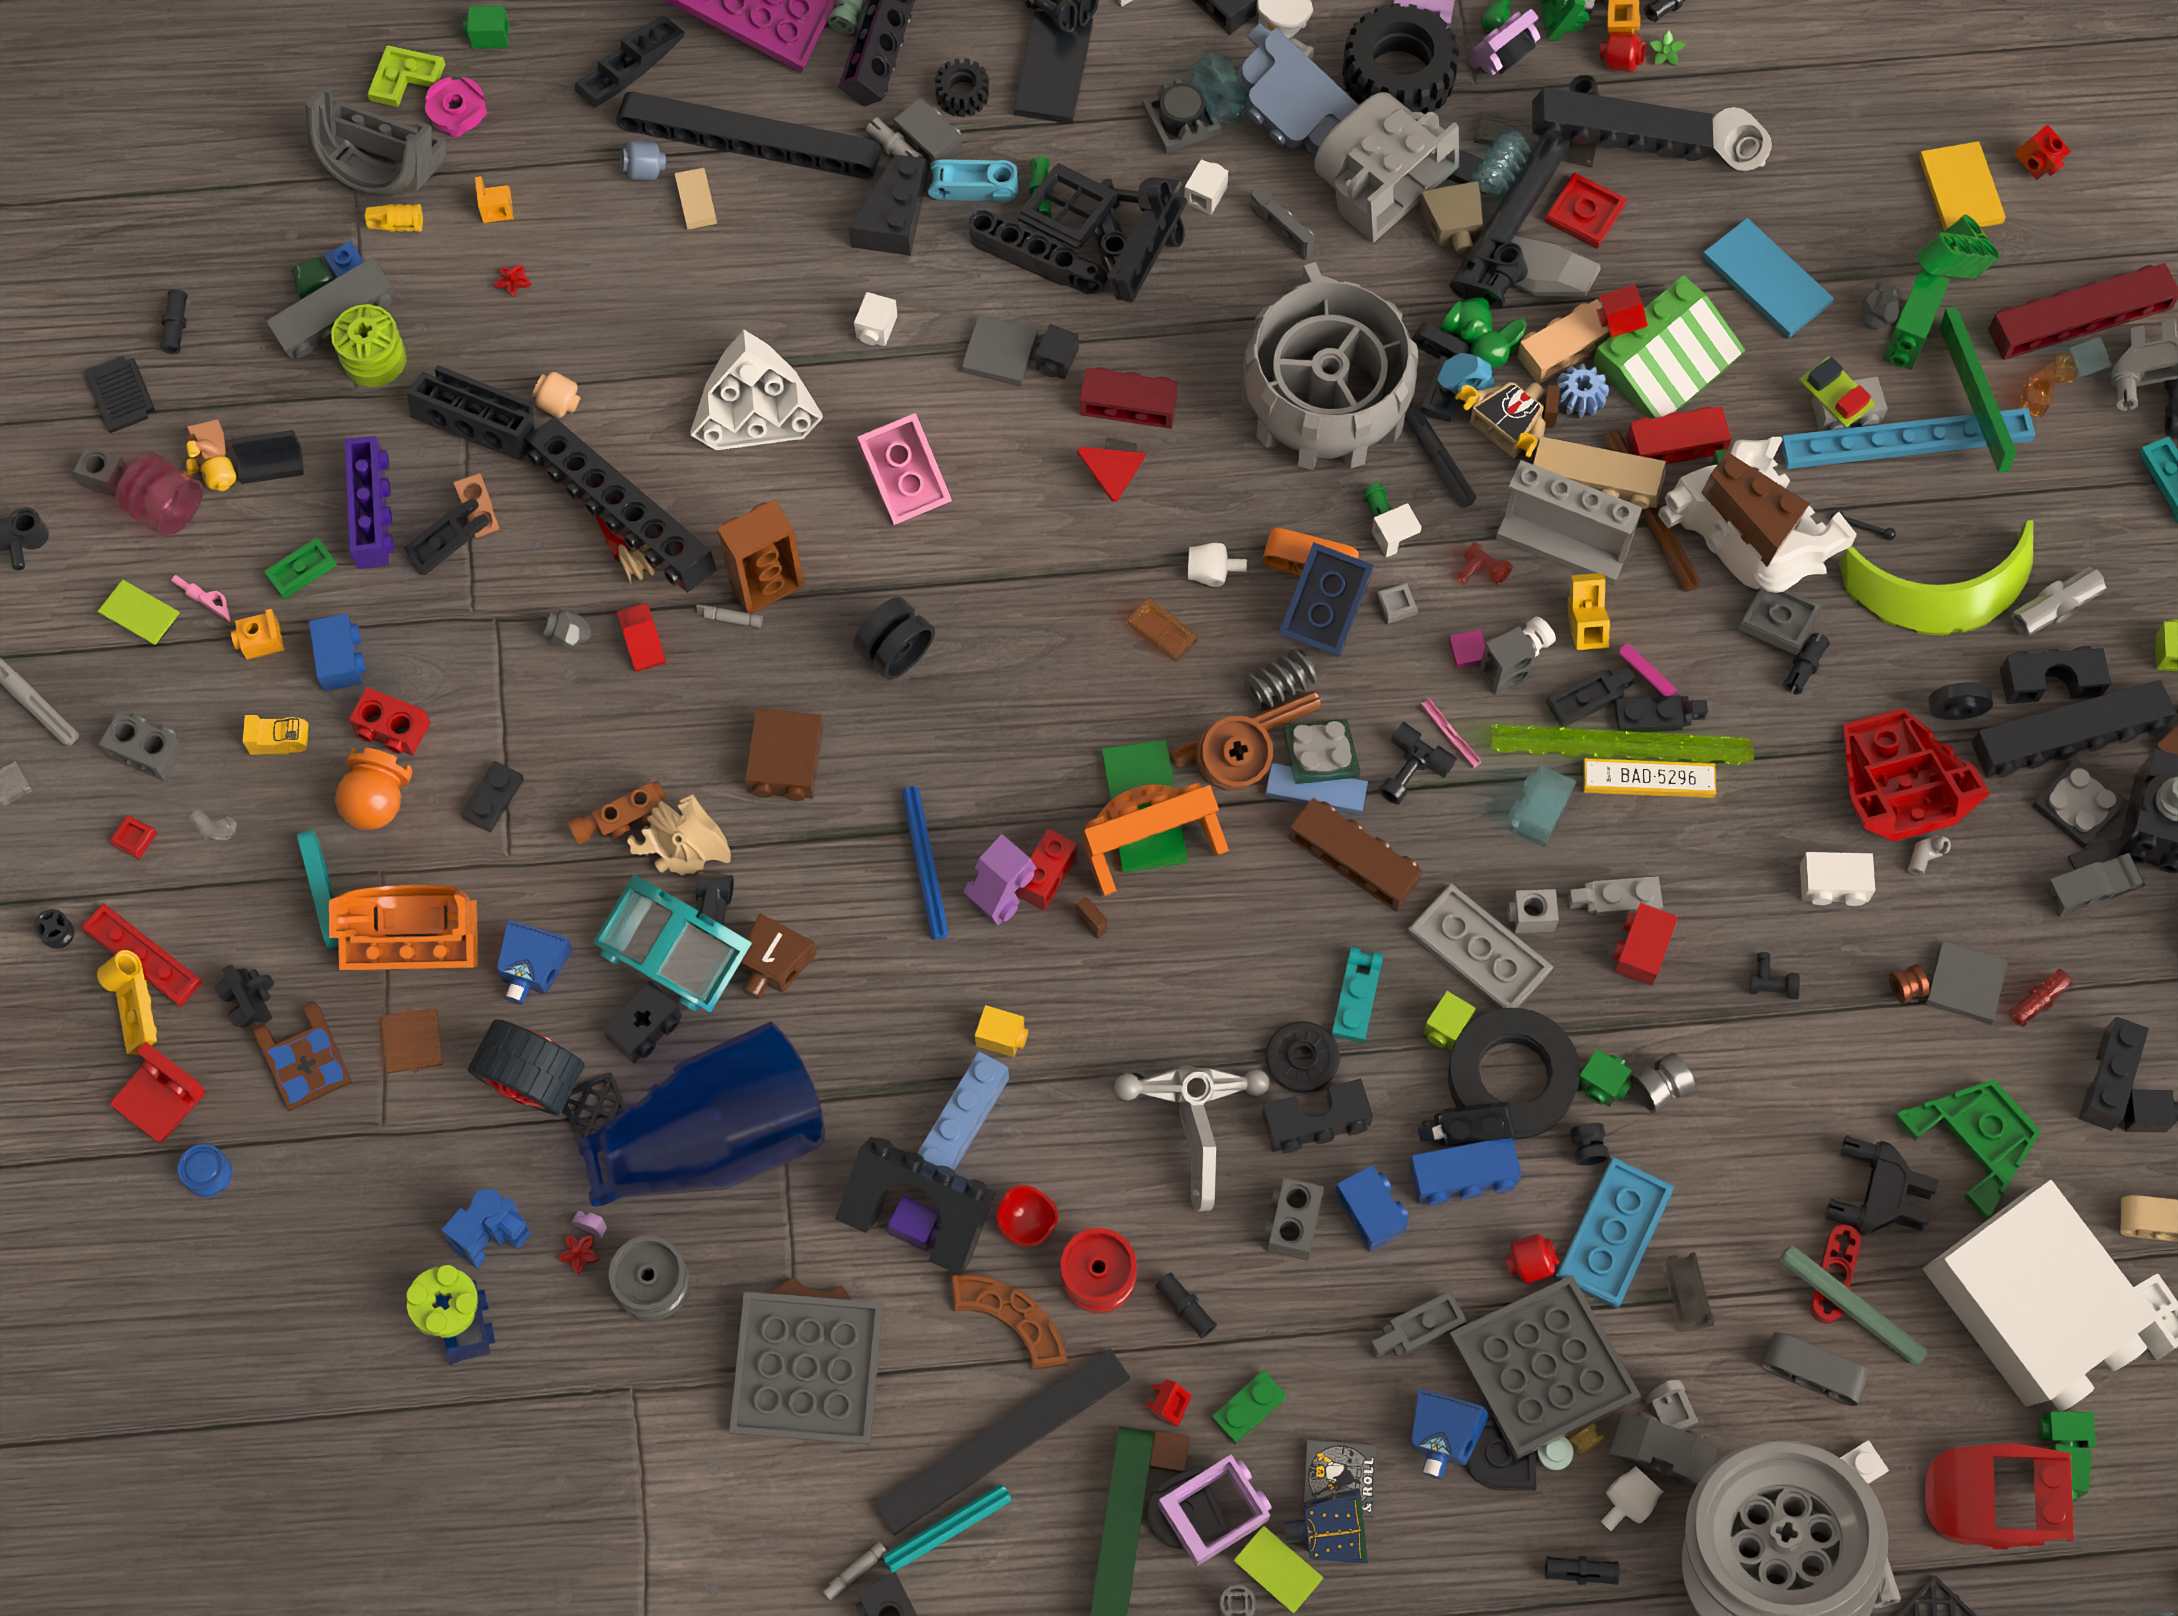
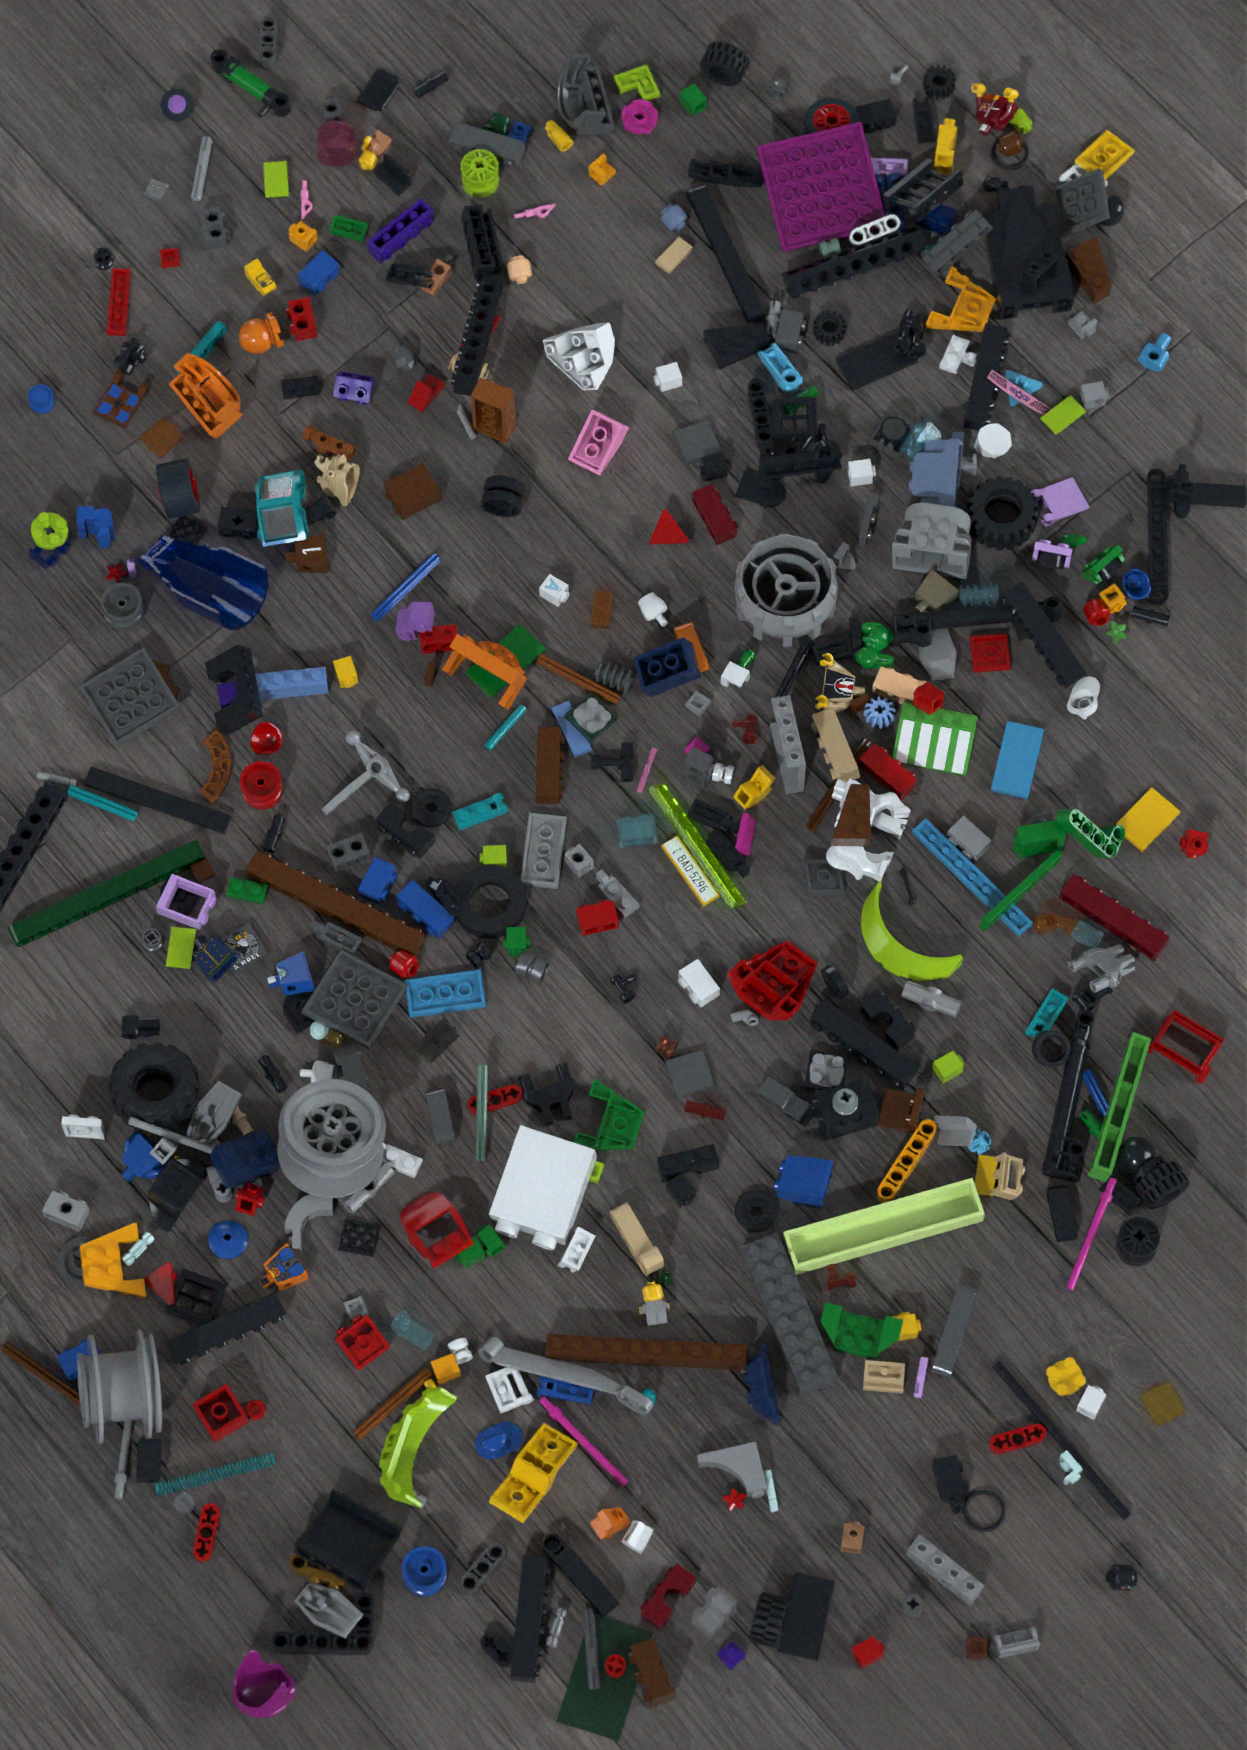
camera: 55 degrees right, 0 degrees up
yellow plate [97,950,157,1055] -> none
red bracket [110,1042,206,1144] -> none
clear arm [189,809,237,840] -> none
red plant [494,265,531,297] -> none
blue torso [497,920,573,1005] -> none
red tile [1144,1379,1192,1427] -> none
dark orange wheel [1195,715,1273,790] -> none
dark azure piece [1437,352,1495,395] -> none
light grey tile [1644,1380,1699,1430] -> none
black pin [1783,633,1830,695] -> none
piece [1799,357,1876,428] -> none
none -> reddish brown brick [245,851,425,957]
none -> dark purple brick [333,371,376,404]
none -> teal piece [484,704,527,751]
none -> bright pink hand [514,203,556,219]
none -> white brick [539,574,569,607]
none -> black window [735,470,786,507]

